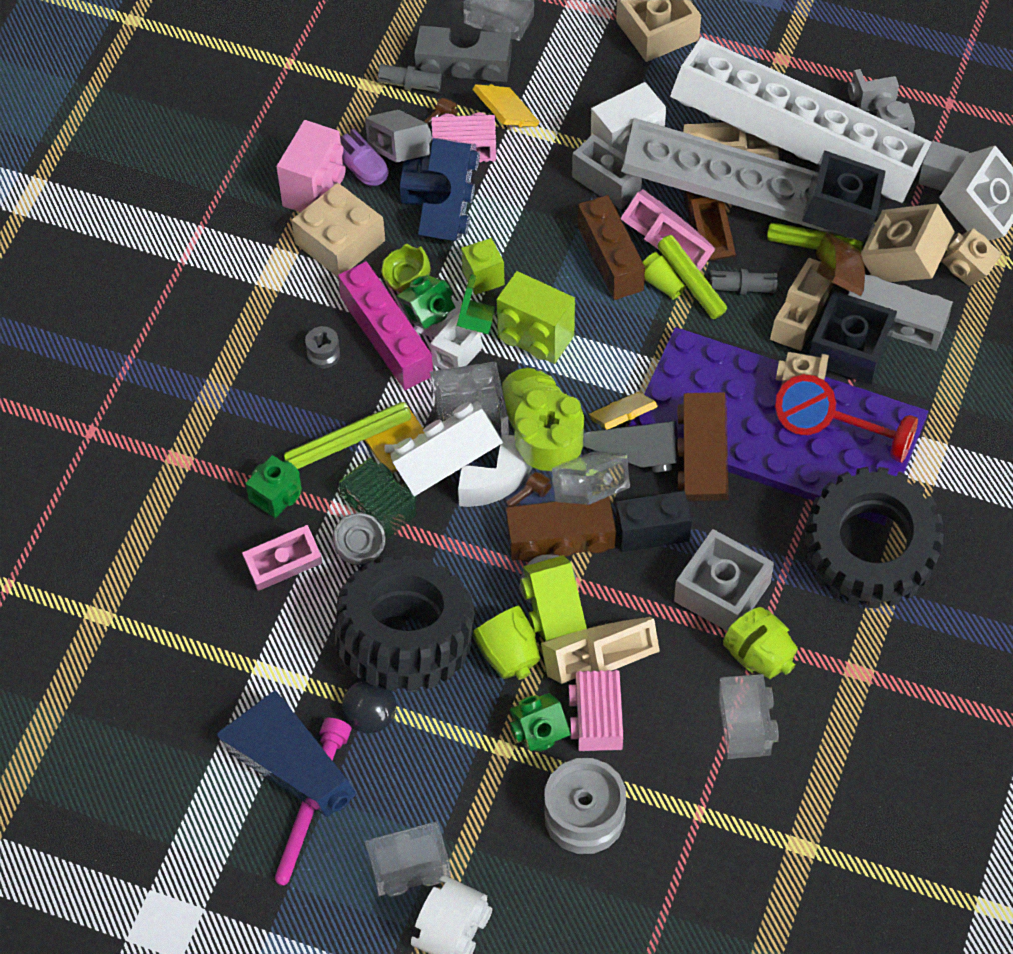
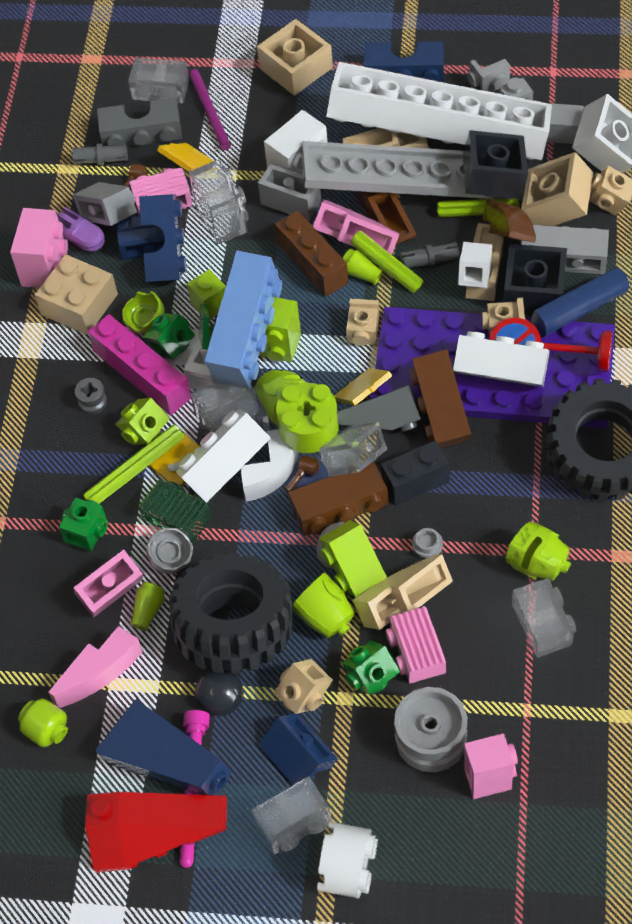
camera: 10 degrees left, 0 degrees up
light grey brick [674,529,774,631] -> none
none -> lime head [18,699,68,747]
none -> bright pink slope [48,626,143,708]
none -> red wedge [85,792,227,872]
none -> lime brick [116,398,170,445]
none -> lime cone [130,582,166,631]
none -> magenta bar [189,69,231,150]
none -> clear brick [189,159,249,245]
none -> medium blue brick [204,250,282,388]
none -> dark blue panel [259,713,338,791]
none -> tan brick [274,659,333,714]
none -> tan brick [346,299,380,346]
none -> dark blue arch [364,41,444,83]
none -> light grey plate [412,528,443,558]
none -> white brick [453,331,550,387]
none -> white brick [458,242,492,288]
none -> bright pink brick [464,733,518,799]
none -> dark blue brick [530,267,629,338]

